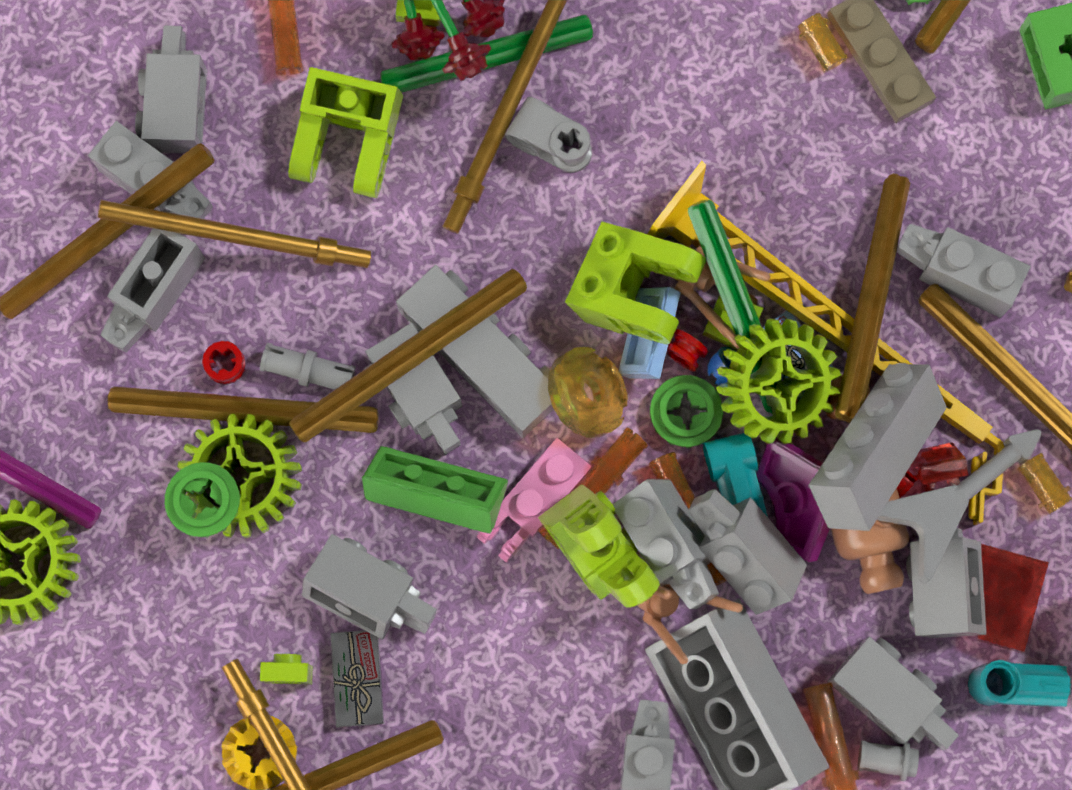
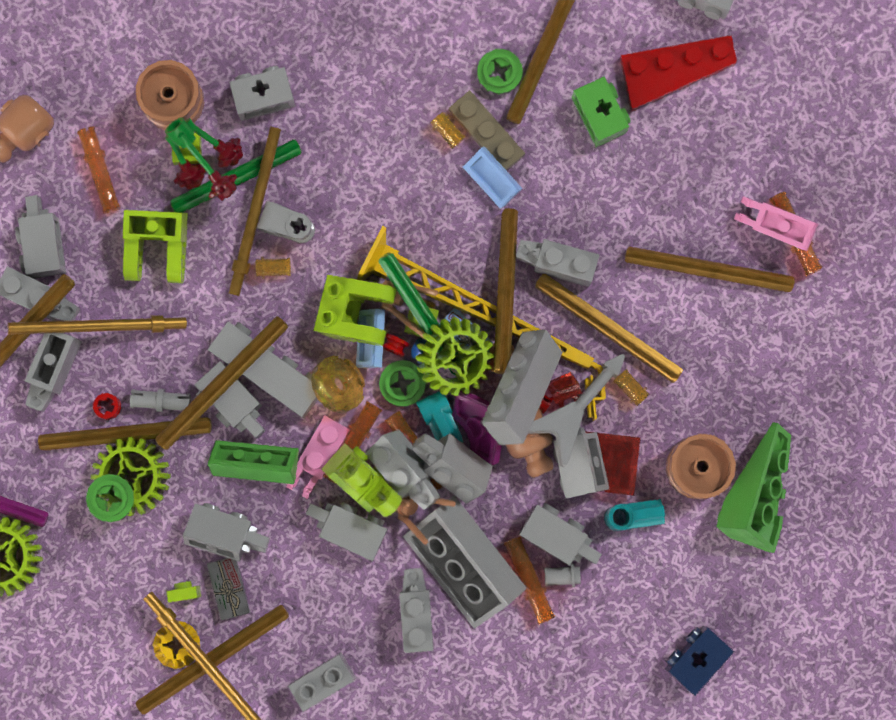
camera: 15 degrees left, 5 degrees up
none -> clear yellow pin [255,256,291,279]
none -> light grey hinge [306,502,388,561]
none -> light blue tile [463,147,523,209]

